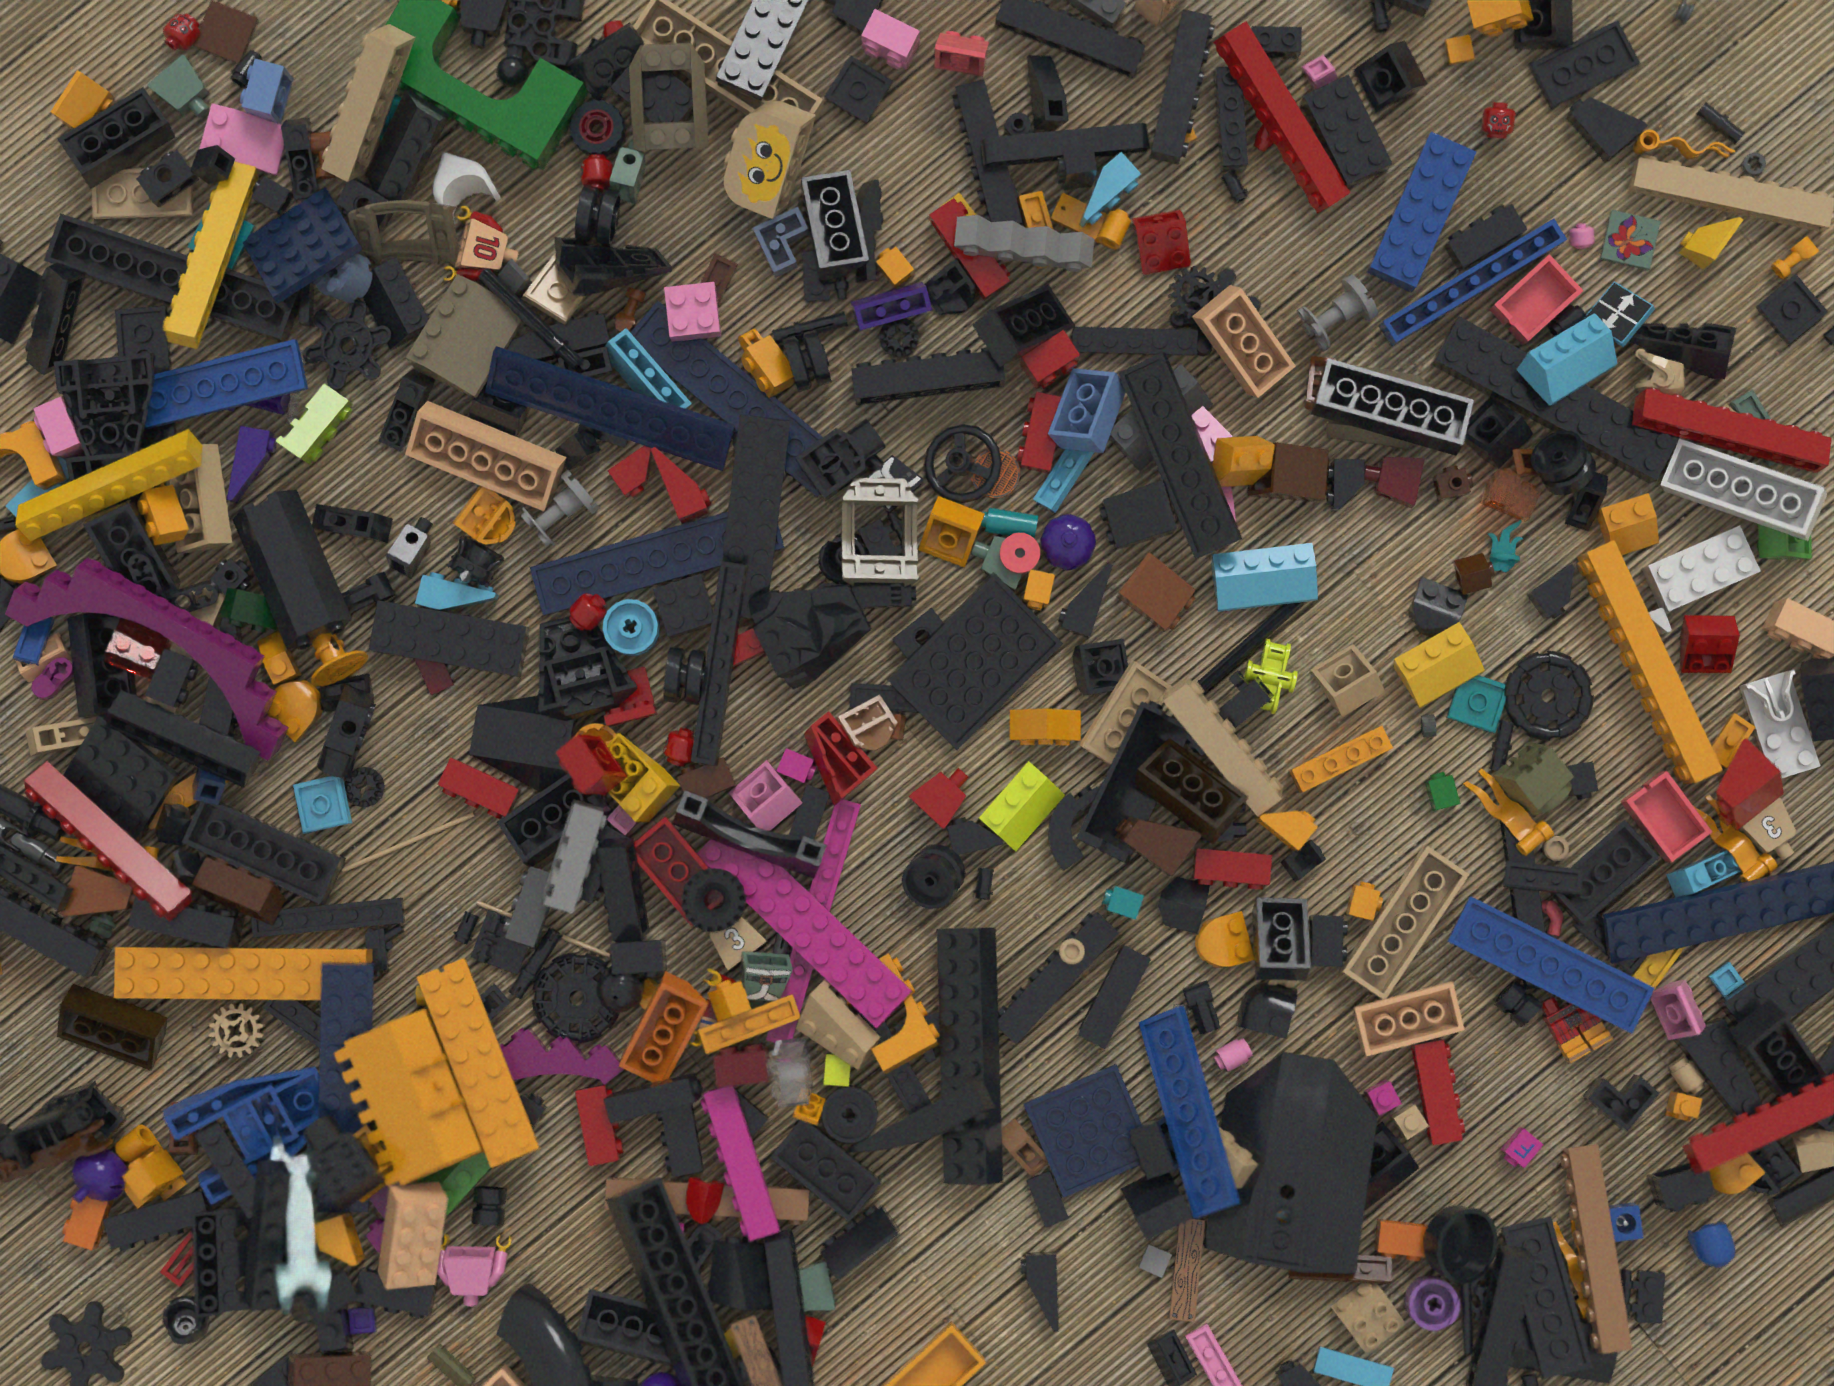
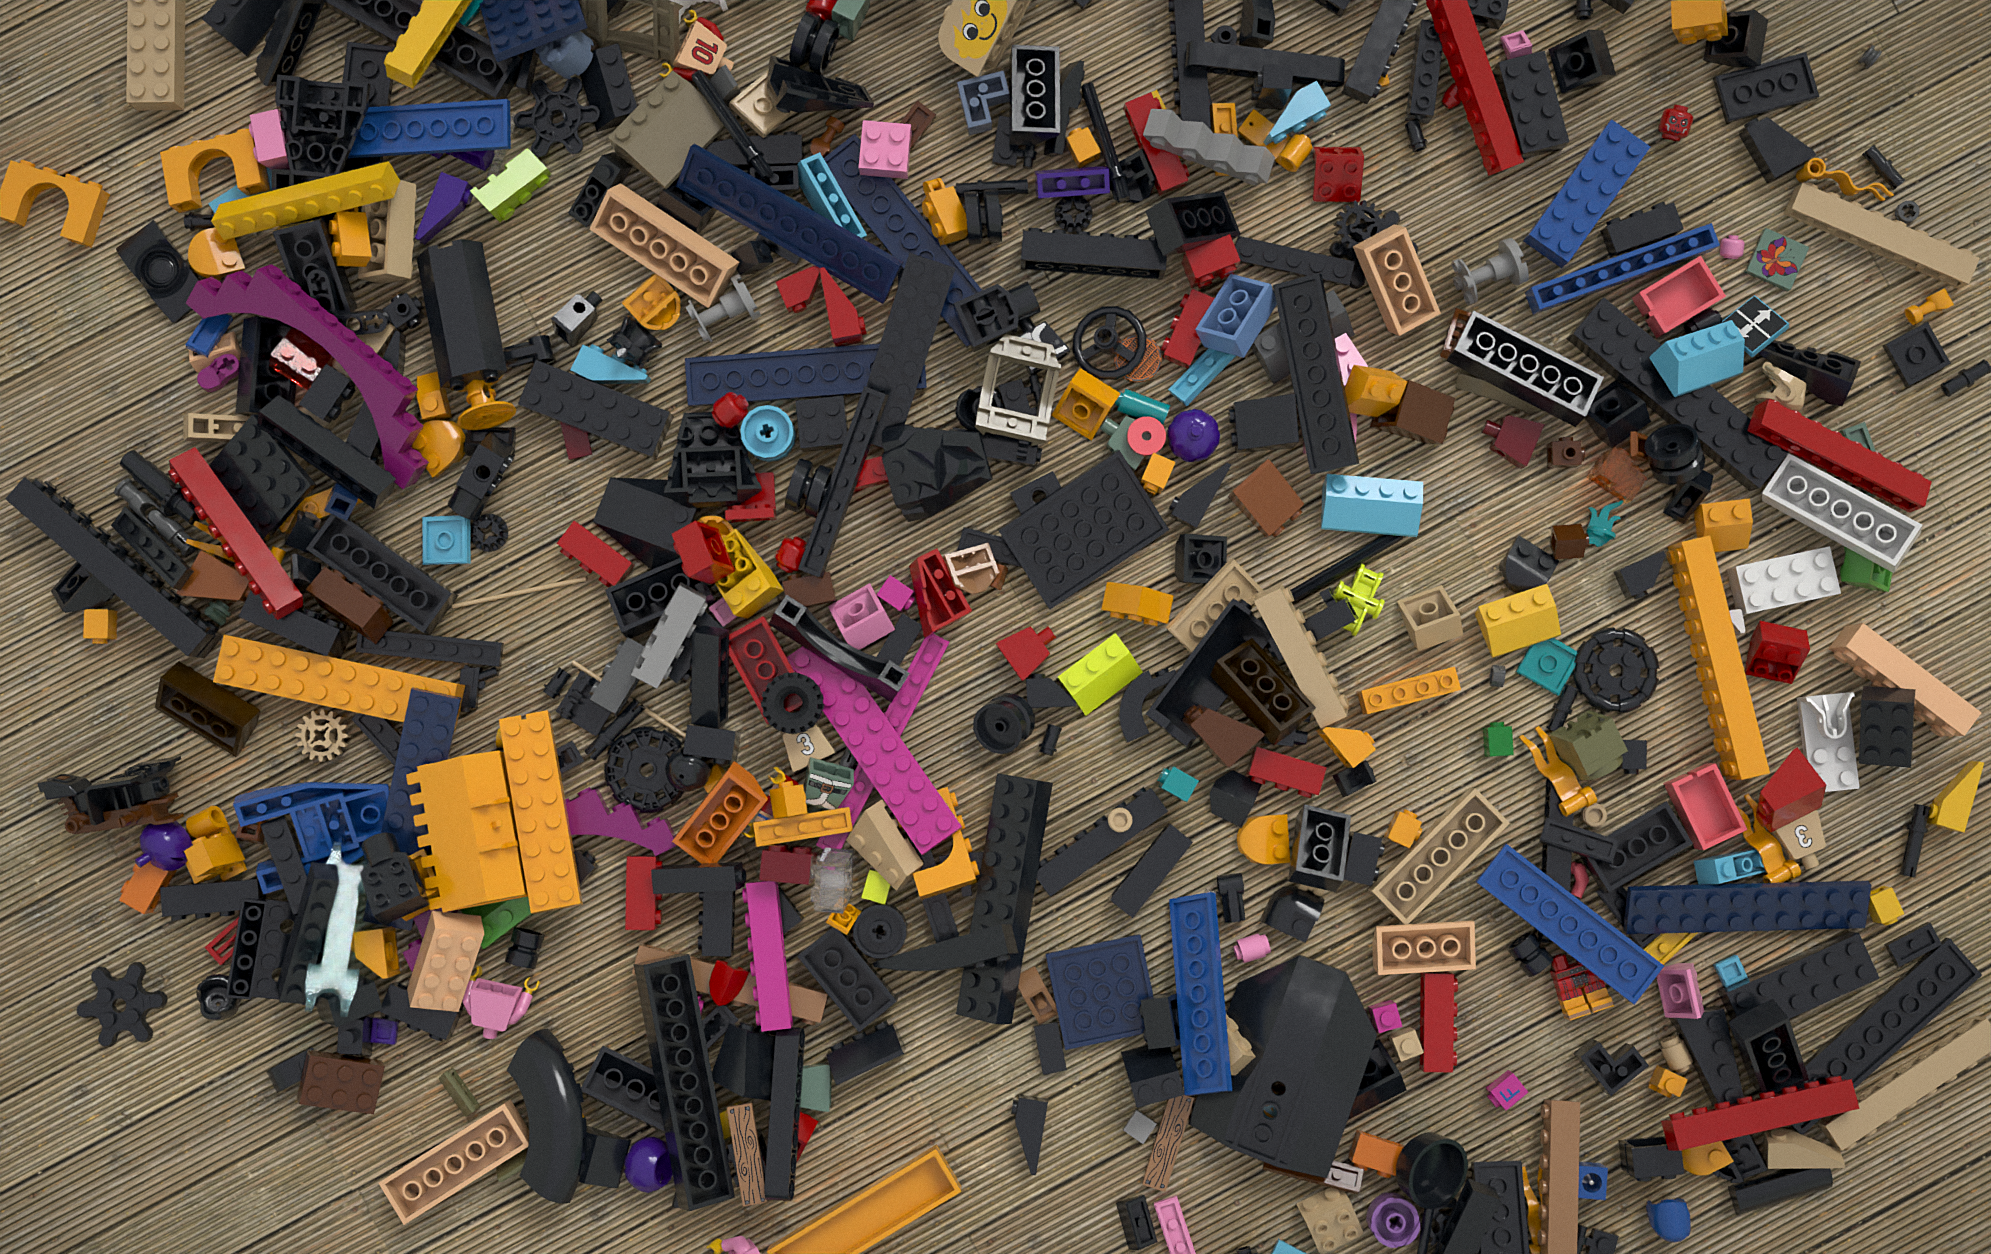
camera: 10 degrees right, 0 degrees up
black slope [86,1087,126,1139] -> none
dark green brick [220,587,277,633] -> none
black slope [312,504,393,543] -> none
black slope [1327,459,1364,512] -> none
light orange tile [1444,35,1475,65] -> none
yellow slope [1678,217,1744,270] -> none
light orange plate [1711,713,1756,769] -> none
none -> black axle [1081,82,1130,203]

